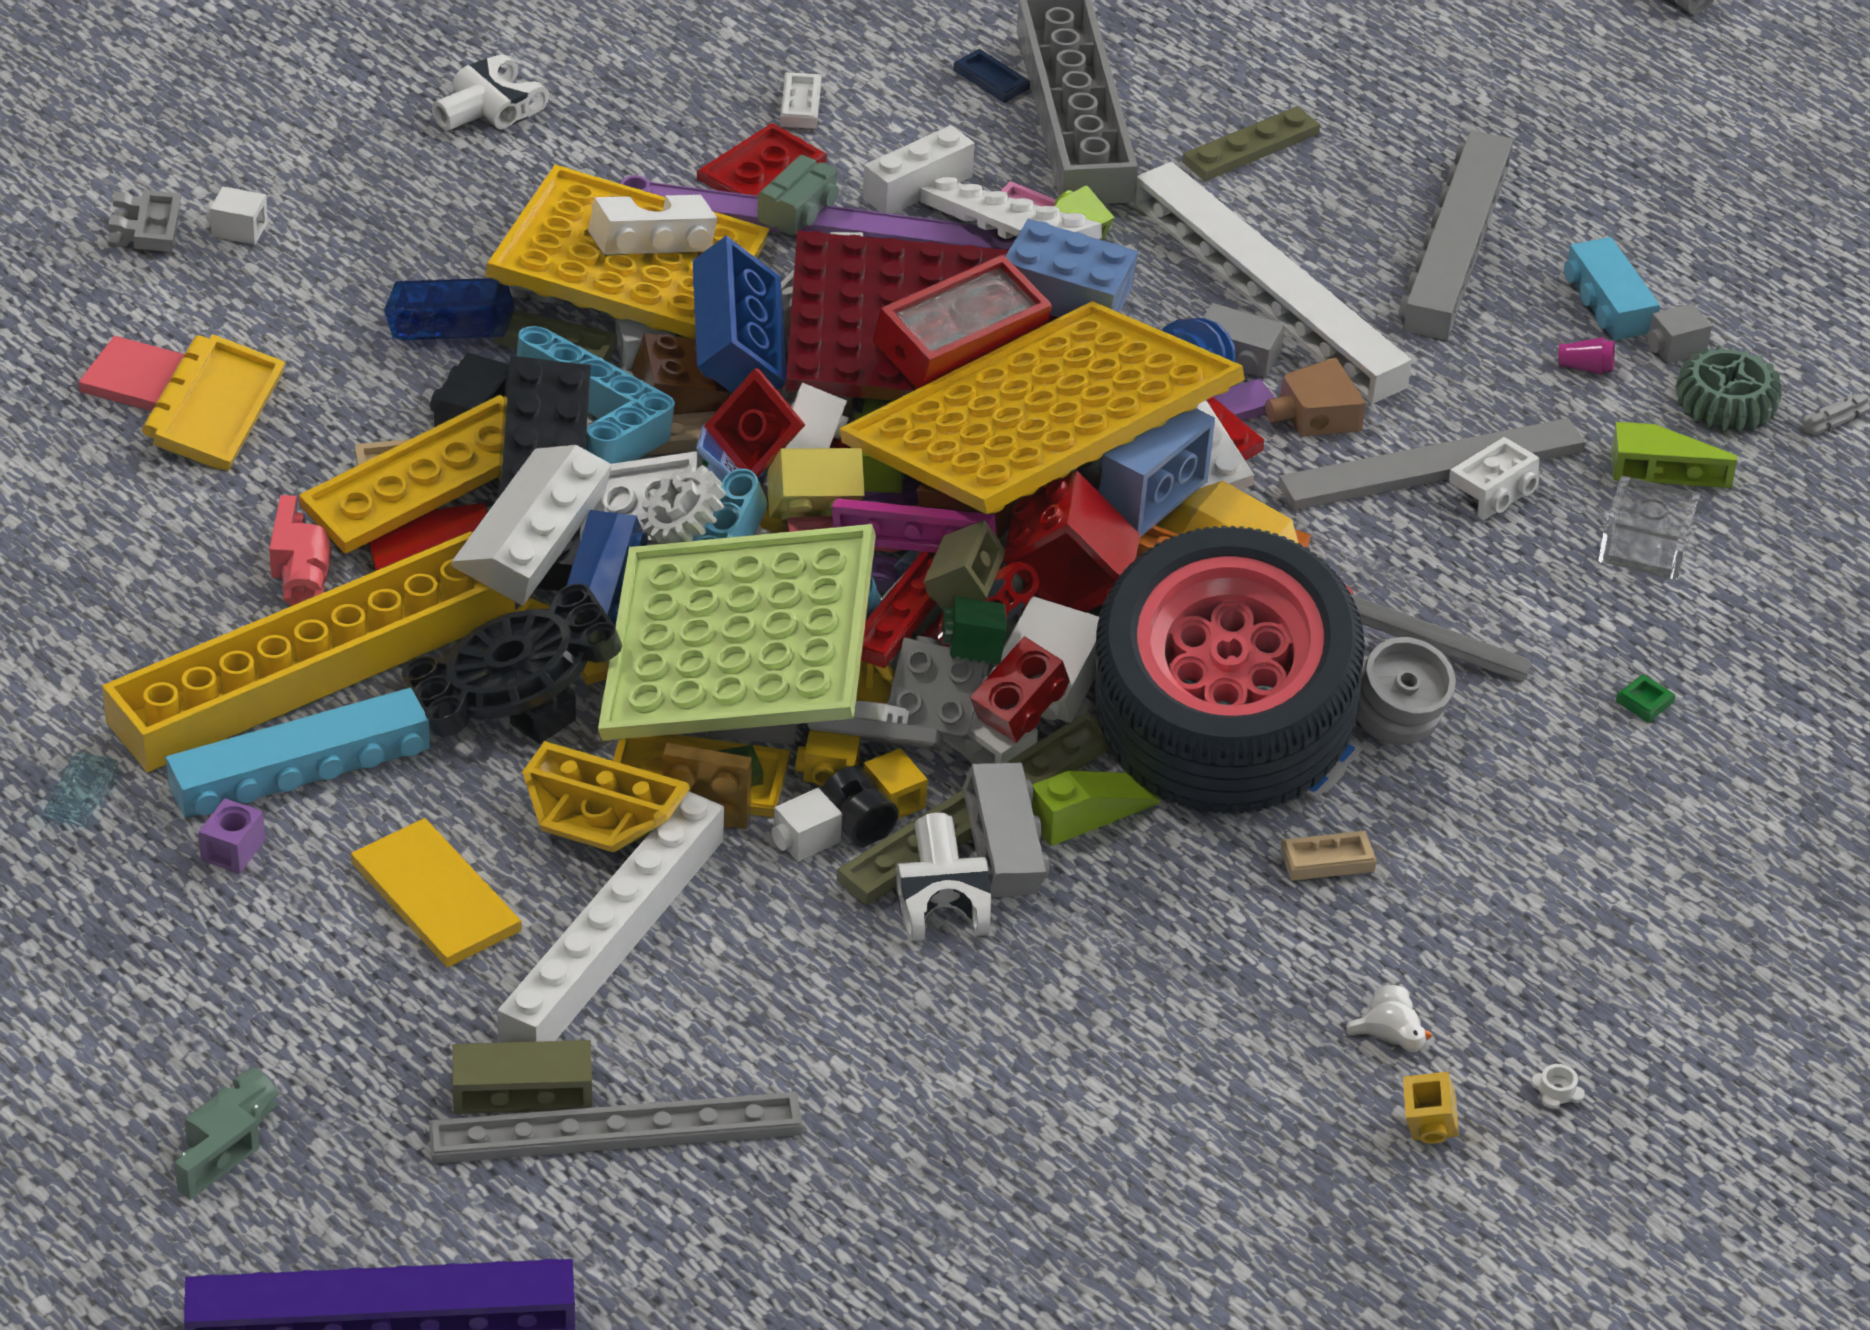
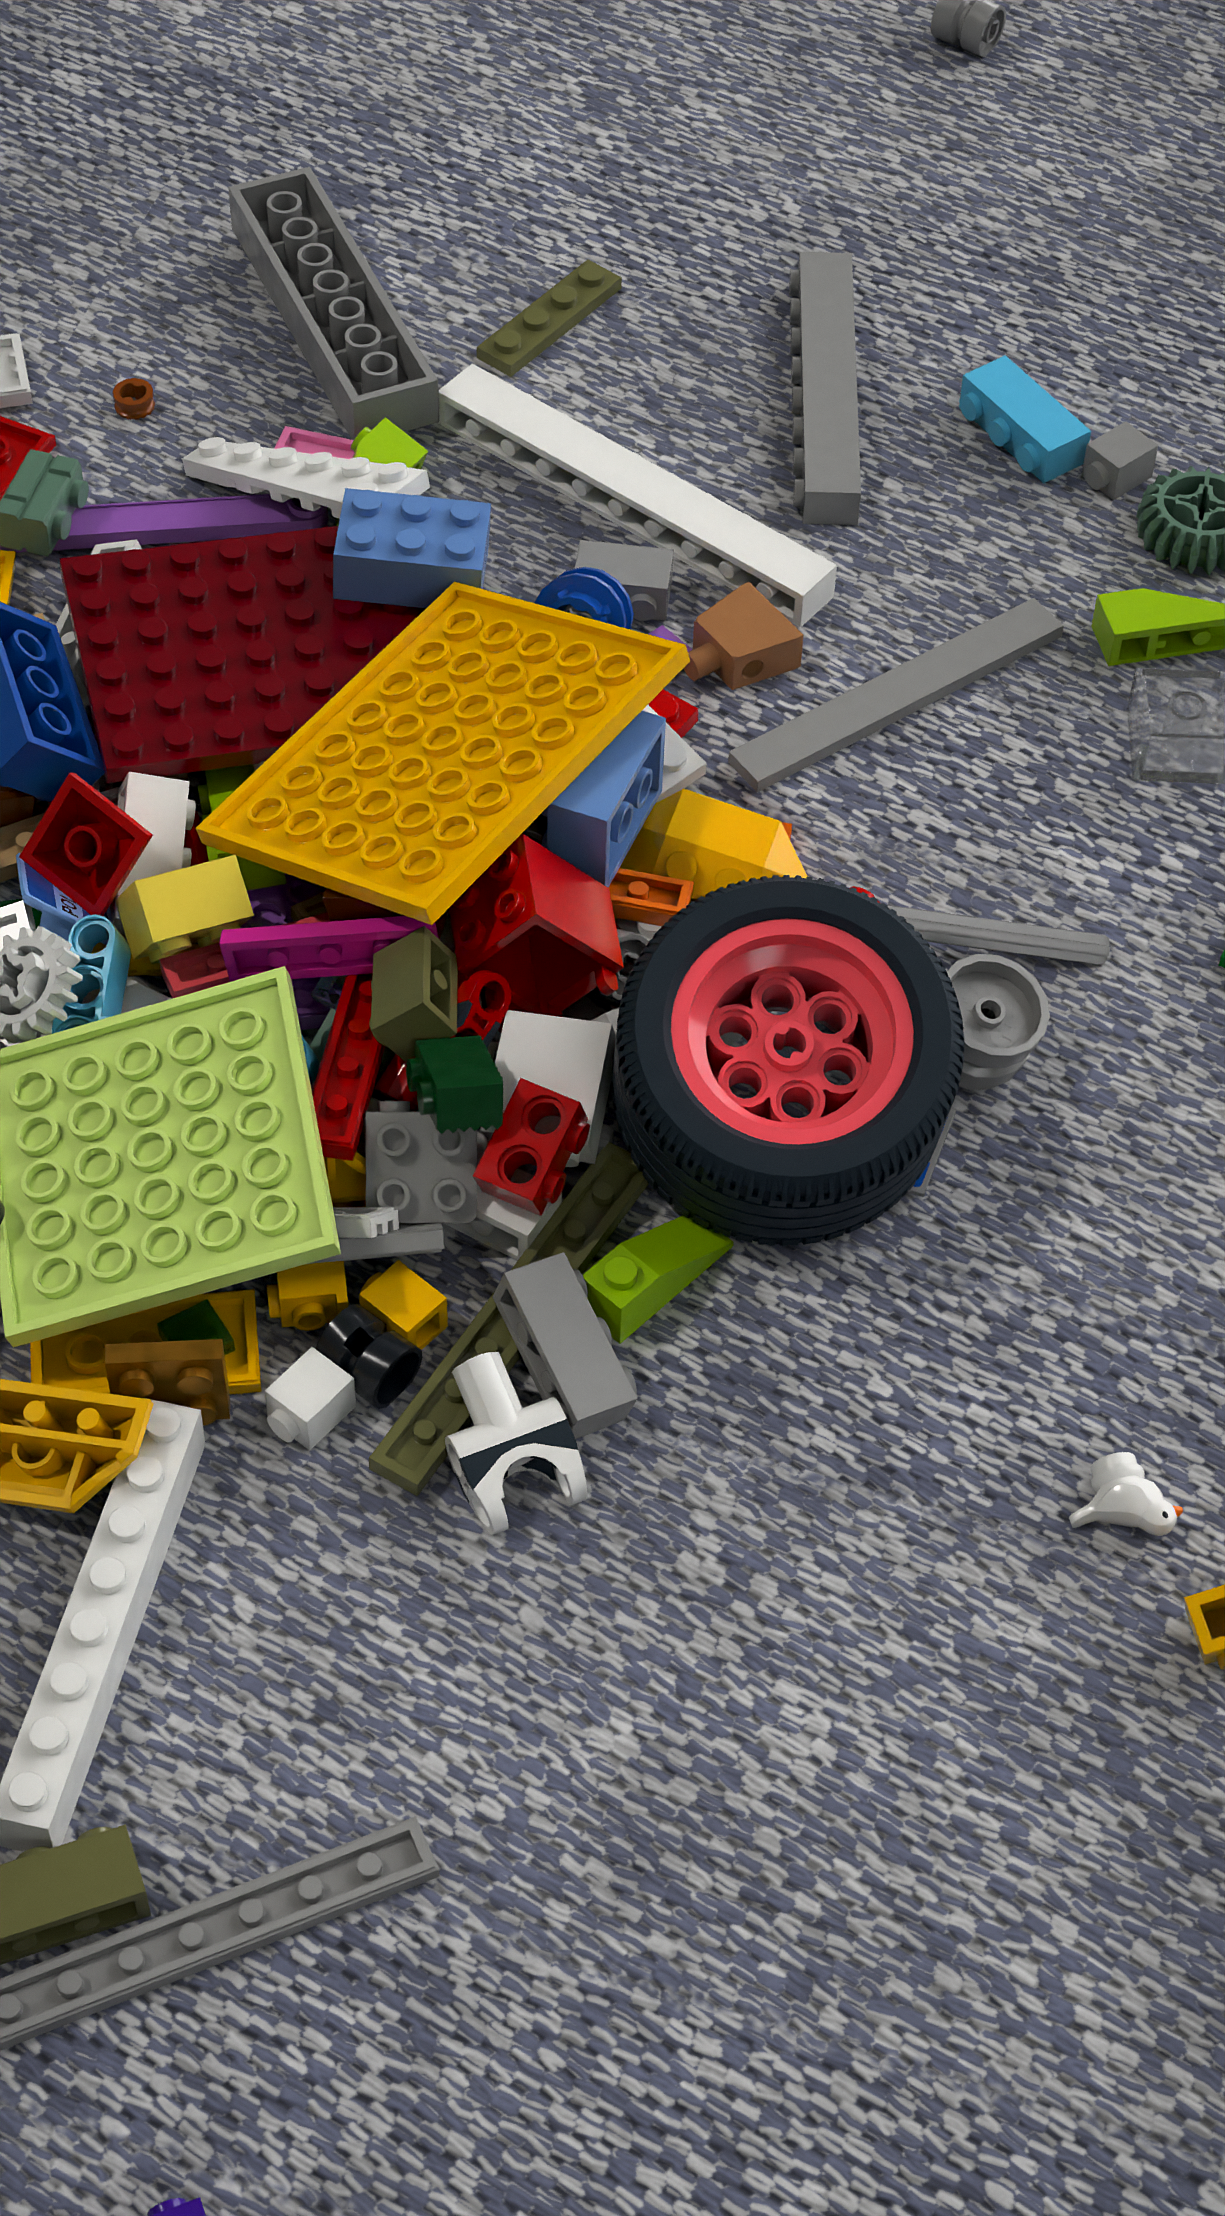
camera: 15 degrees left, 10 degrees up
white brick [863,125,975,214] -> none
brick [872,254,1052,389] -> none
dark blue tile [953,49,1030,103] -> none
tan plate [1280,831,1377,881] -> none
white bracket [1449,437,1540,521] -> none
dark pink cone [1558,337,1615,375] -> none
none -> dark orange bush [112,378,155,420]

